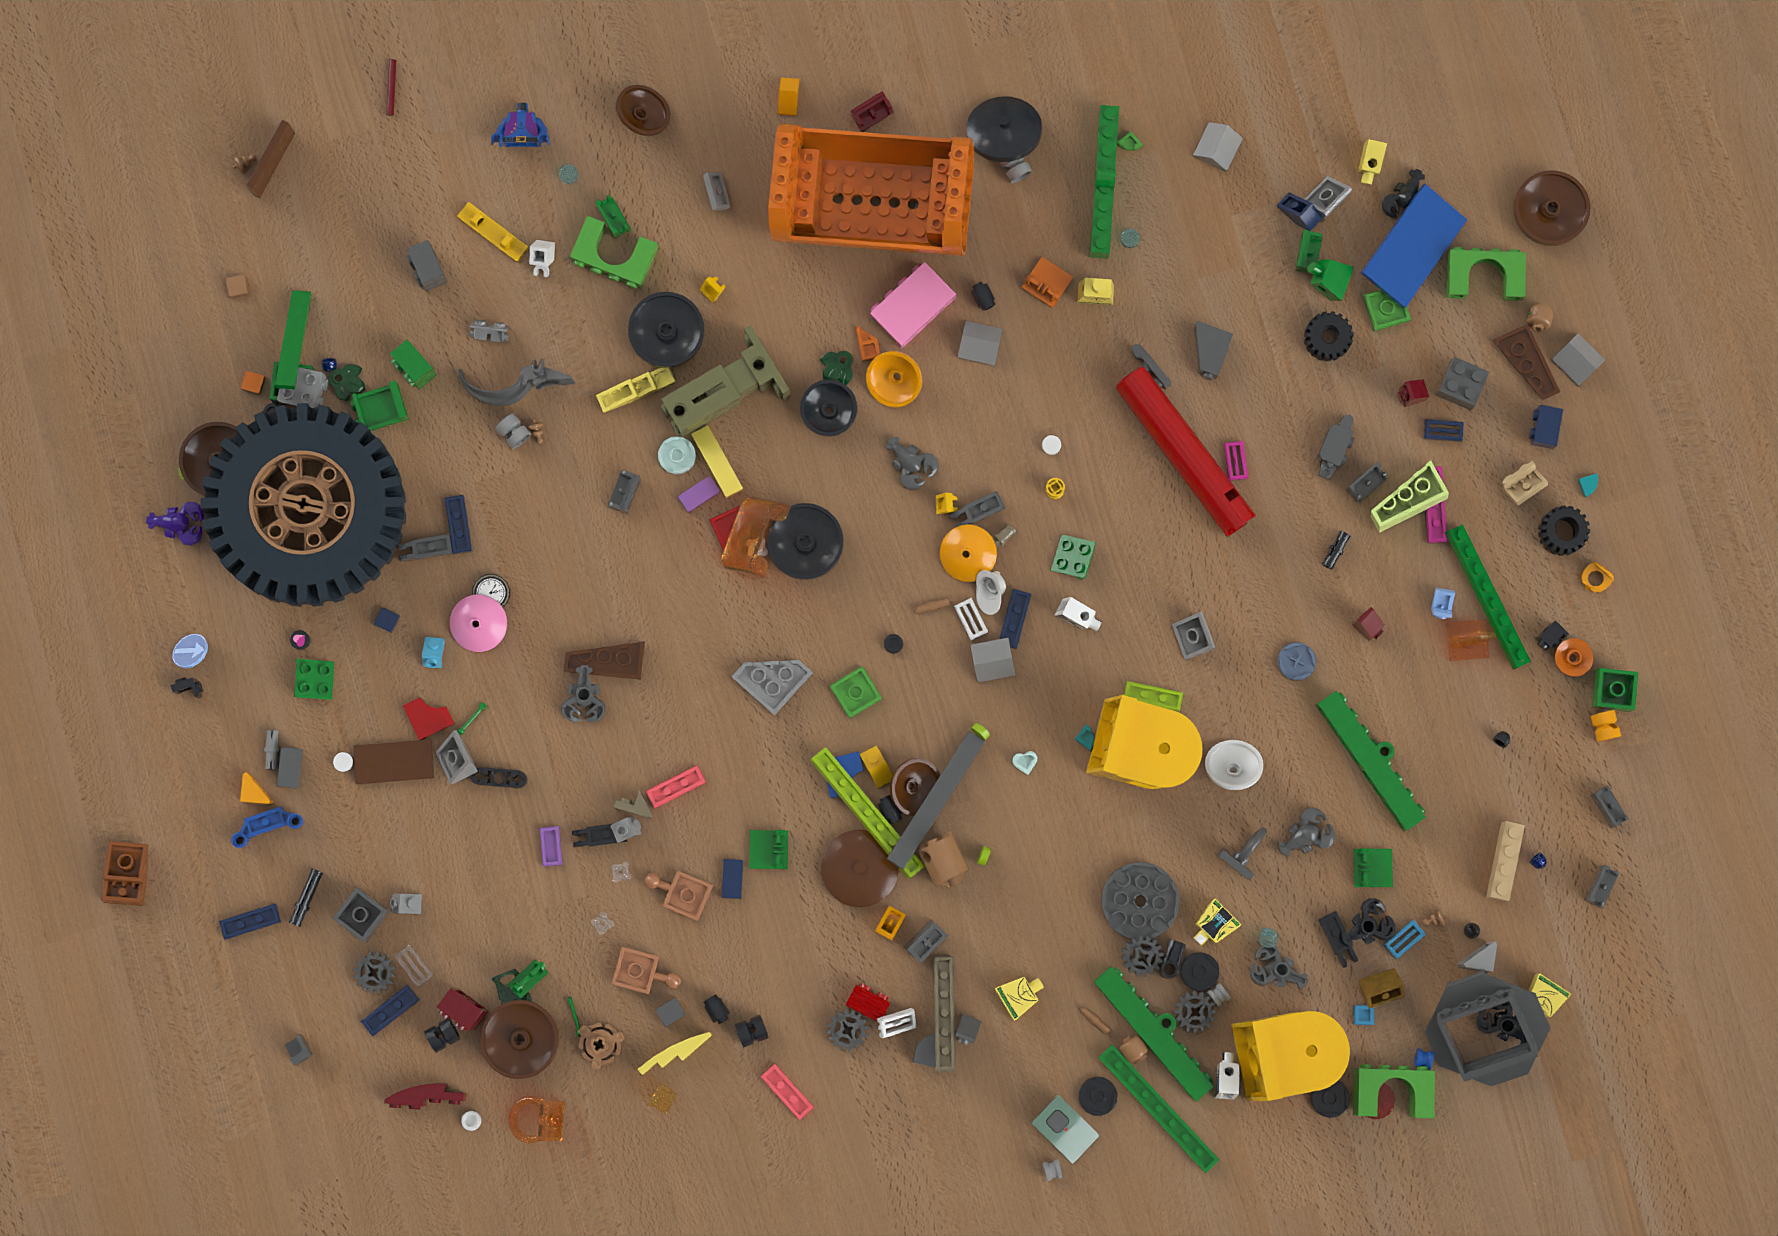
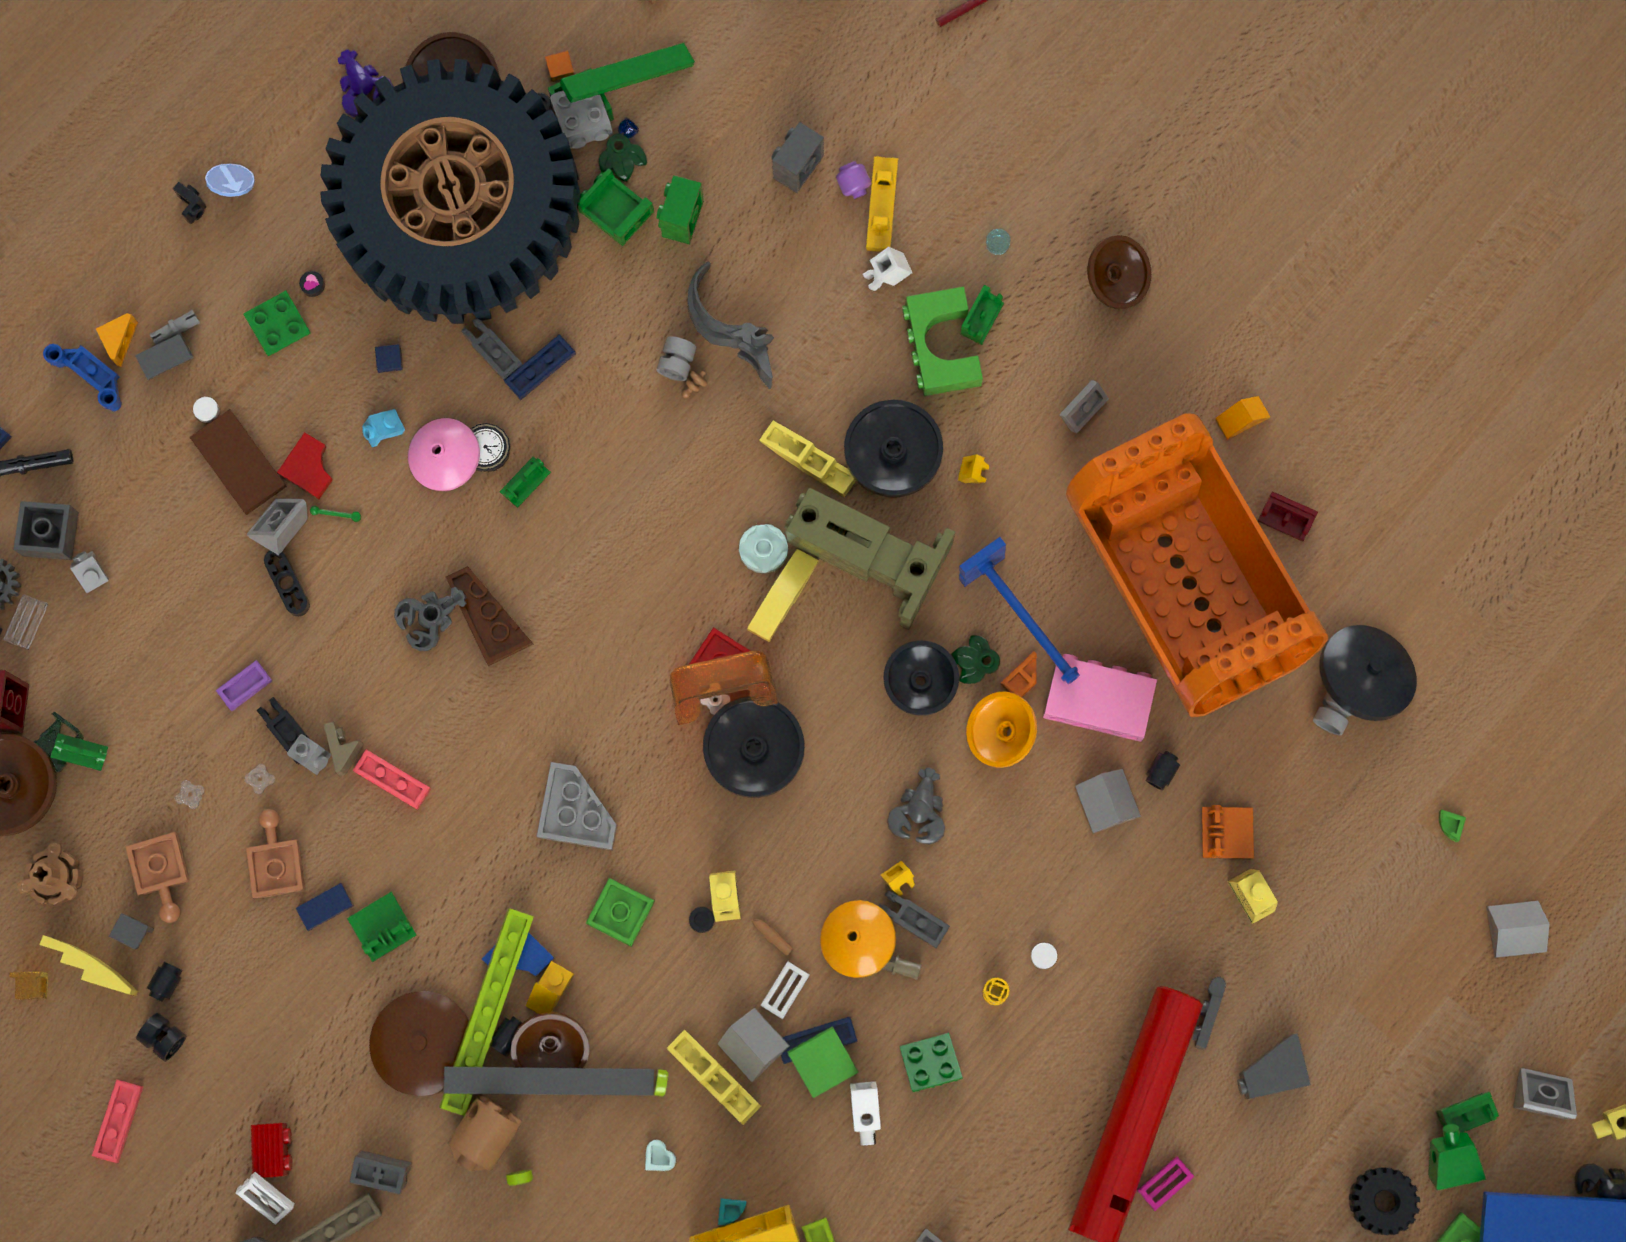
camera: 65 degrees right, 5 degrees down
light grey hinge [470,320,510,343] -> none
blue torso [491,102,550,147] -> none
green hinge [567,997,581,1037] -> none
dark grey hinge [608,470,641,514] -> none
medium lavender tile [678,476,720,513] -> none
dark grey gear [827,1009,869,1051] -> none
light orange slope [875,906,906,941] -> none
white piece [976,570,1006,615] -> none
green hinge [1089,105,1119,259] -> none
clear light blue tile [1121,228,1140,248] -> none
dark blue slope [1277,192,1322,231] -> none
none -> green hinge [500,457,551,508]
none -> light yellow slope [667,1030,761,1125]
none -> light yellow torso [709,870,741,922]
none -> bright green tile [788,1026,859,1098]
none -> medium lavender head [836,161,871,199]
none -> blue tile [959,537,1080,684]

